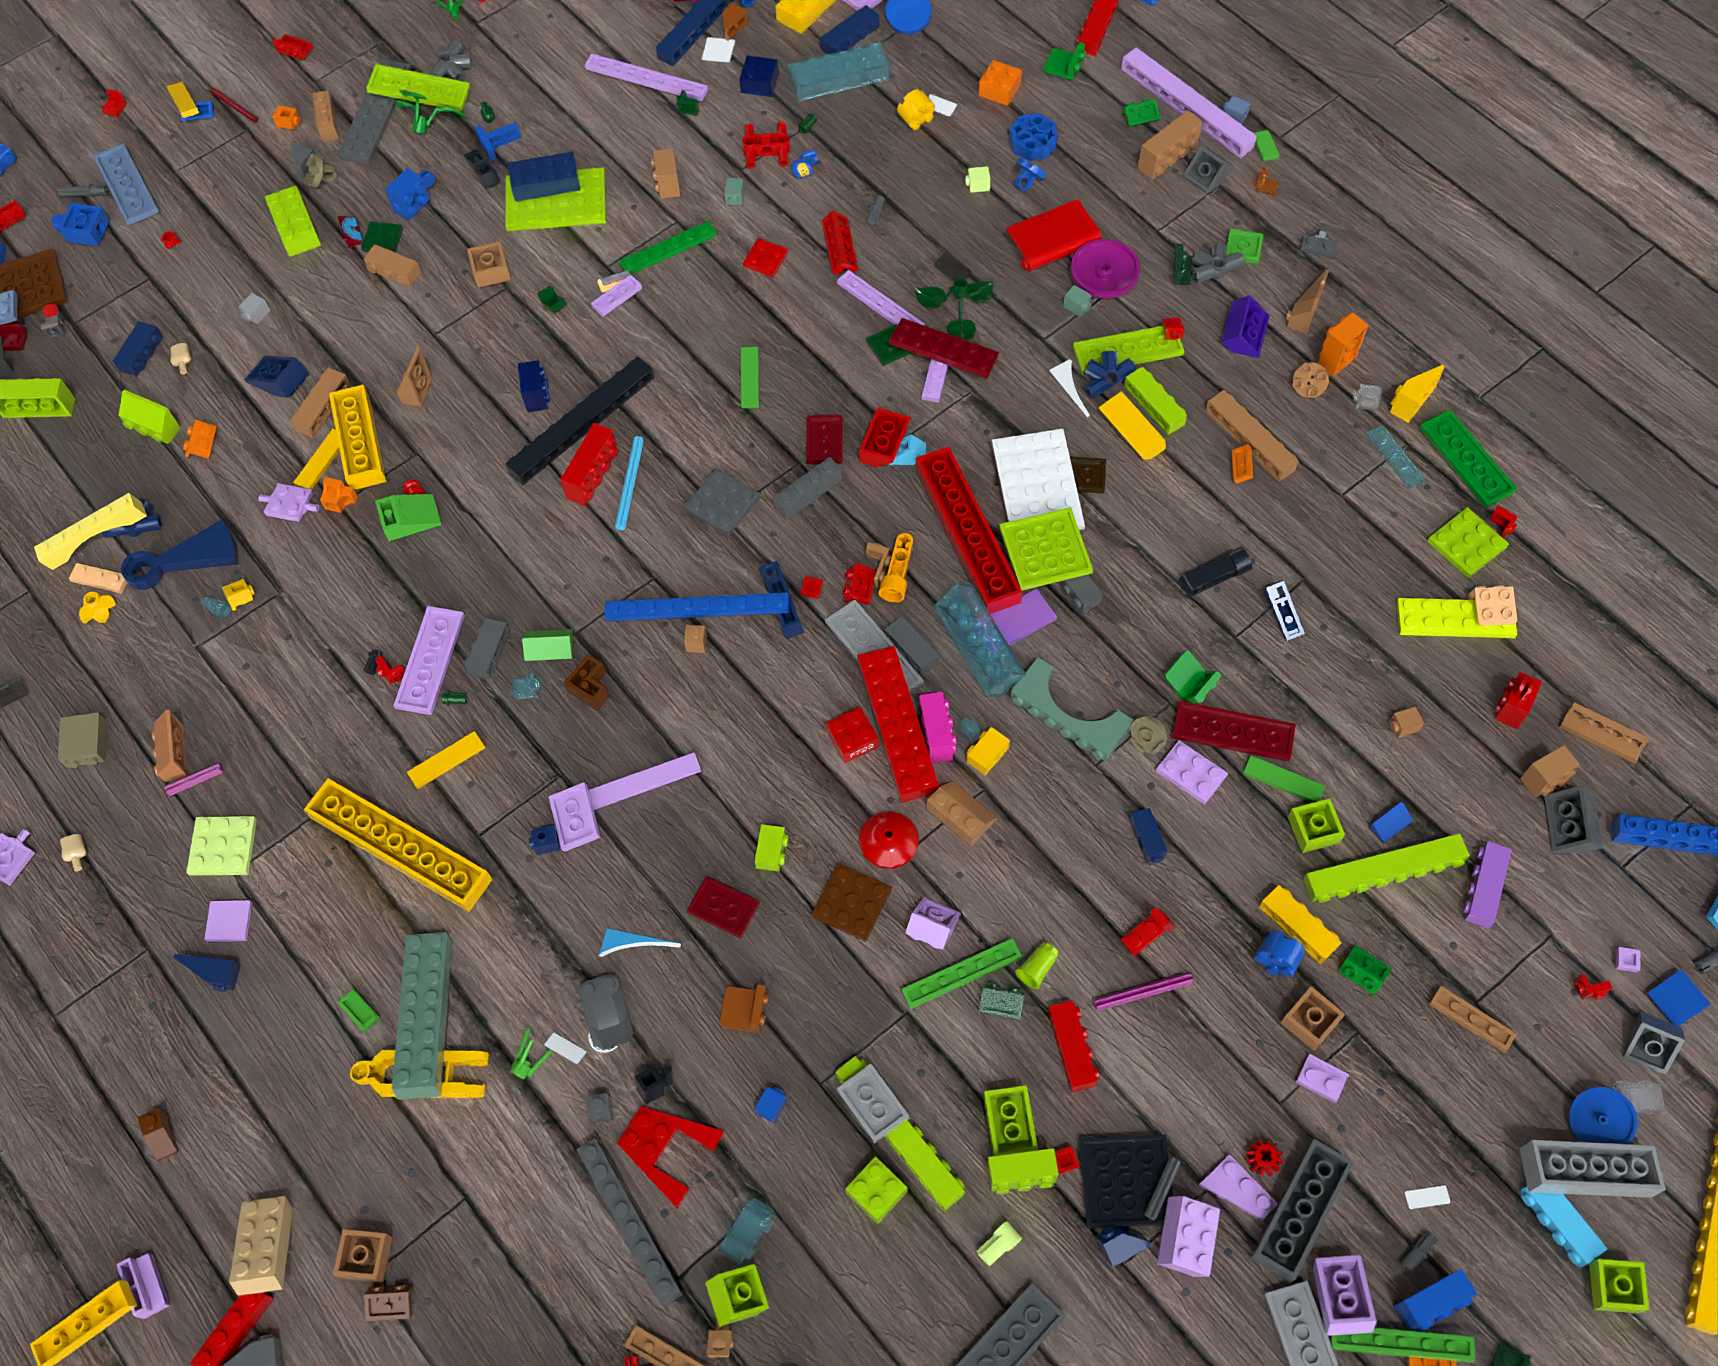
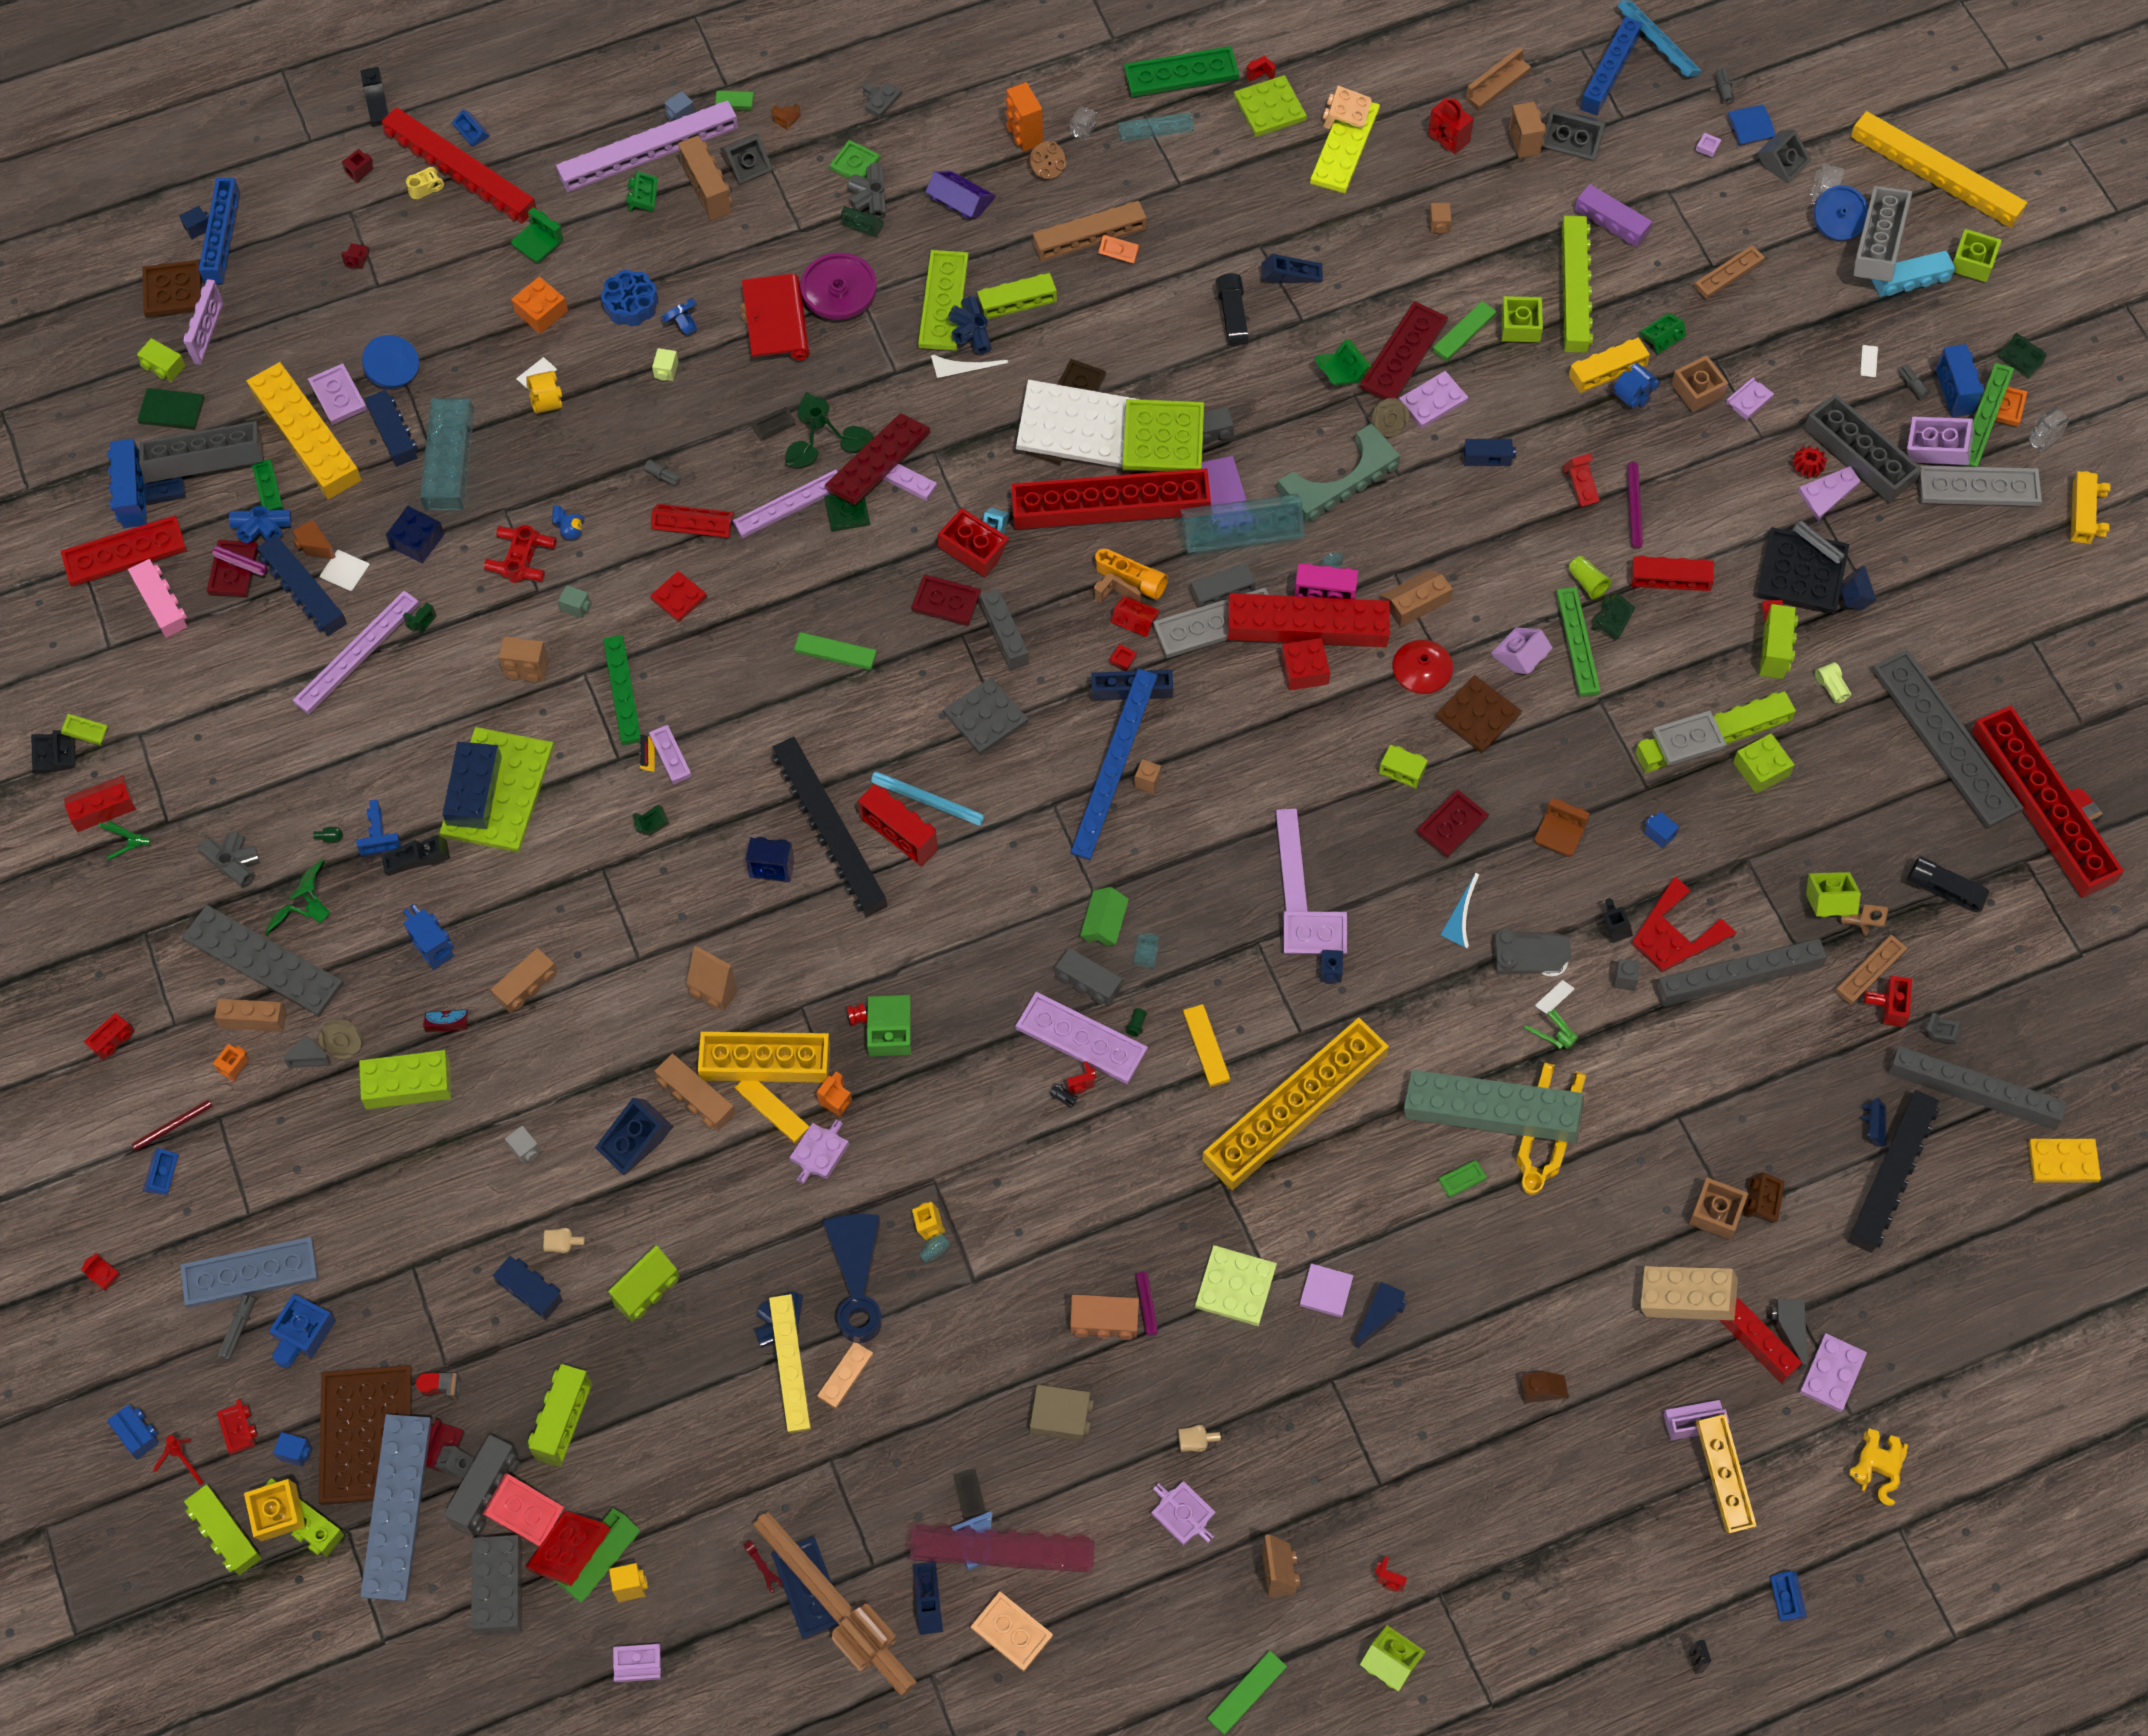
camera: 75 degrees left, 0 degrees up
yellow plate [79,592,116,623] -> none
red plate [161,231,181,249] -> none
yellow tile [167,82,199,118] -> none
orange bracket [183,419,217,459] -> none
dark green tile [361,221,403,253] -> none
lime plate [367,64,470,111] -> none
medium nougat brick [467,241,511,288] -> none
reddish brown brick [564,654,609,711] -> none
clear light blue brick [718,1198,775,1265] -> none
dark green pin [798,113,817,134] -> none
yellow brick [966,727,1010,776] -> none
lime brick [983,1085,1038,1156] -> none
sand green brick [1063,285,1092,317] -> none
yellow brick [1098,391,1166,460] -> none
lavender brick [1157,1196,1220,1277] -> none
red bracket [1162,317,1185,340] -> none
medium nougat wedge [1286,269,1329,333] -> none
blue slope [1369,802,1413,844] -> none
yellow slope [1390,365,1445,423] -> none
red bracket [1574,974,1613,1000] -> none

